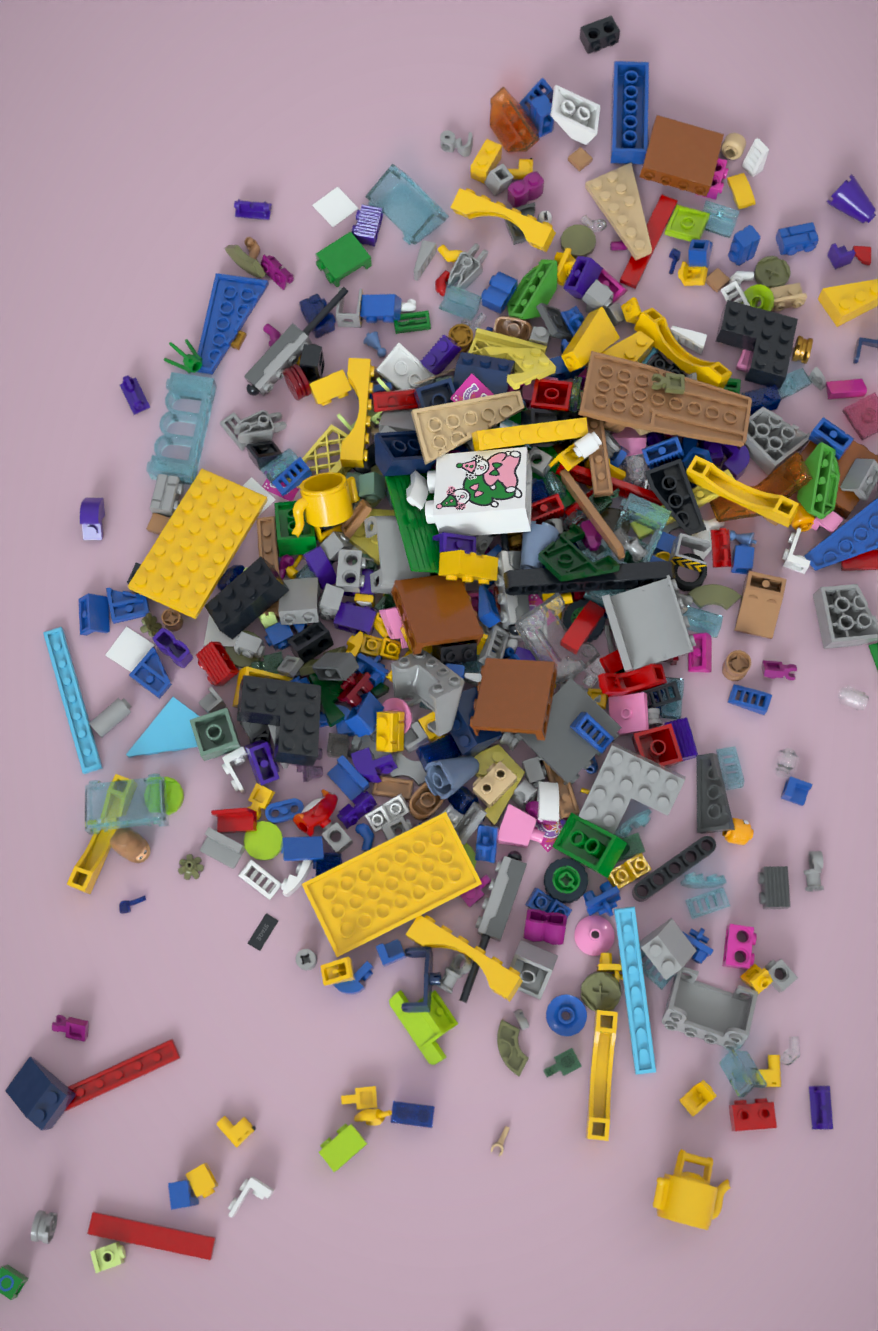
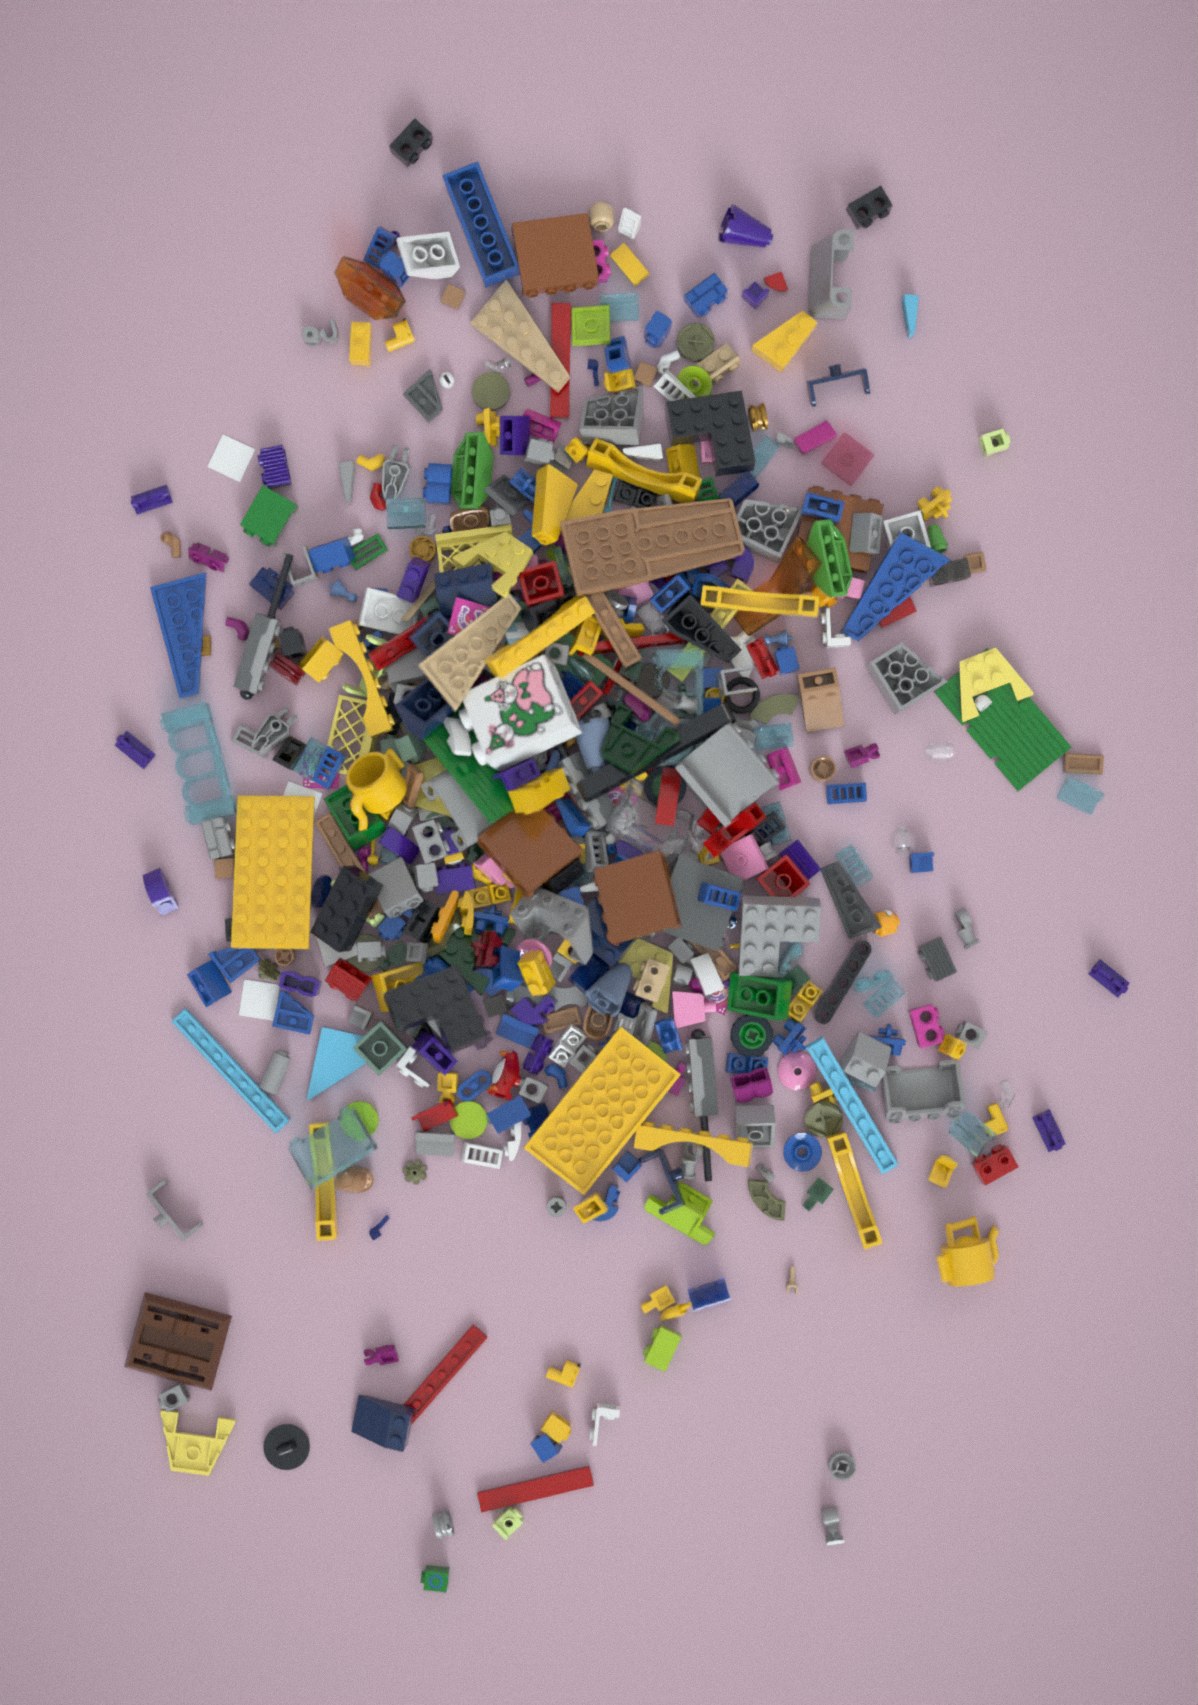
camera: 25 degrees left, 15 degrees up
green plant [164,339,202,374] -> none
olive tile [225,245,266,278] -> none
black sticker [247,913,278,951] -> none
dark grey brick [312,652,359,681] -> none
clear light blue windscreen [365,164,449,245] -> none
yellow arch [450,188,556,252] -> none
light grey brick [484,164,513,196] -> none
magenta brick [507,171,544,208] -> none
white brick [573,432,602,459] -> none
olive plate [651,373,685,394] -> none
none -> light orange hinge [431,890,459,944]
none -> light grey wedge [579,386,644,445]
none -> yellow panel [665,444,700,478]

